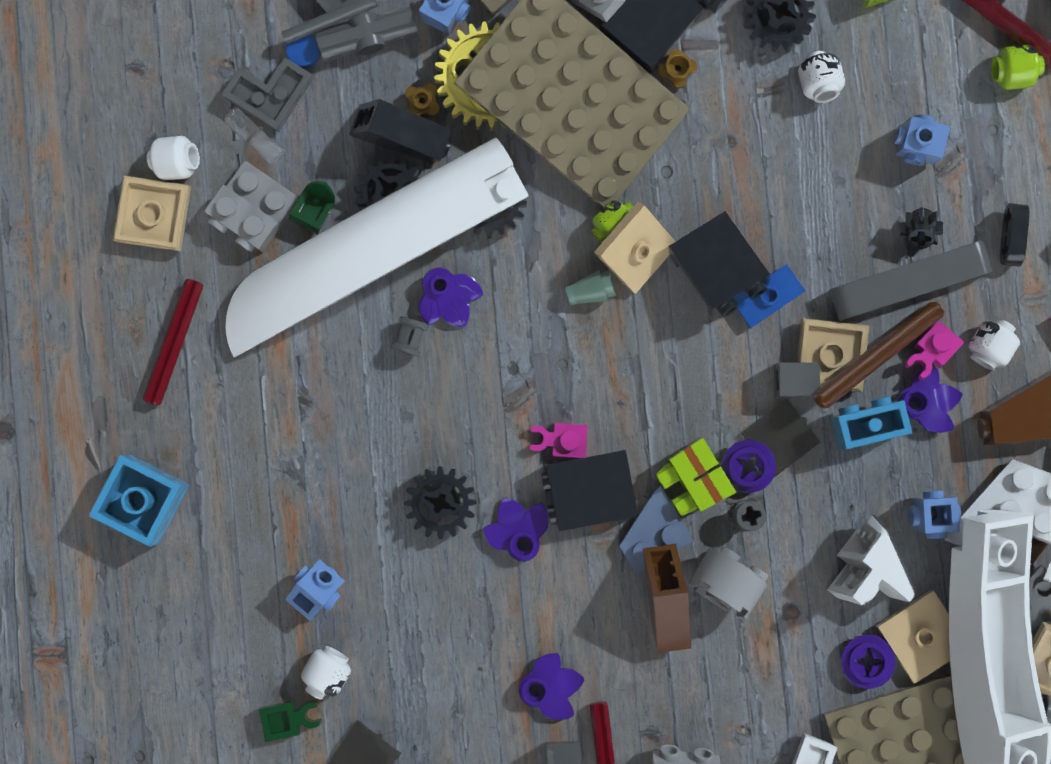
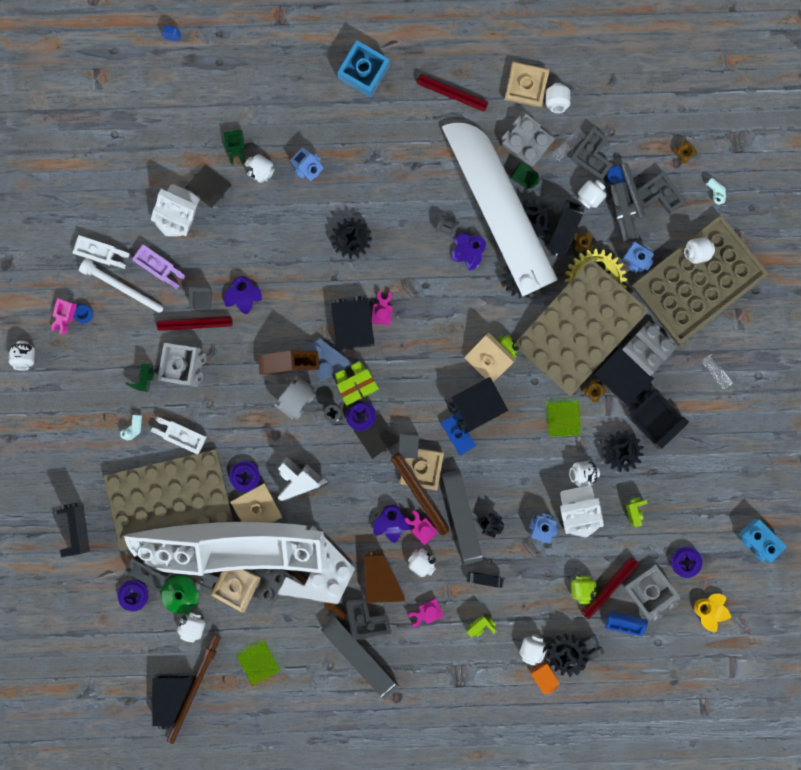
camera: 90 degrees right, 0 degrees up
dark purple plate [483,498,549,562] -> none
sand green cone [565,270,616,306] -> none
dark azure brick [830,396,912,450] -> none
medium blue brick [909,490,961,539] -> none
none -> clear neon green piece [547,401,581,438]
none -> white piece [560,486,604,537]
none -> white head [578,180,606,208]

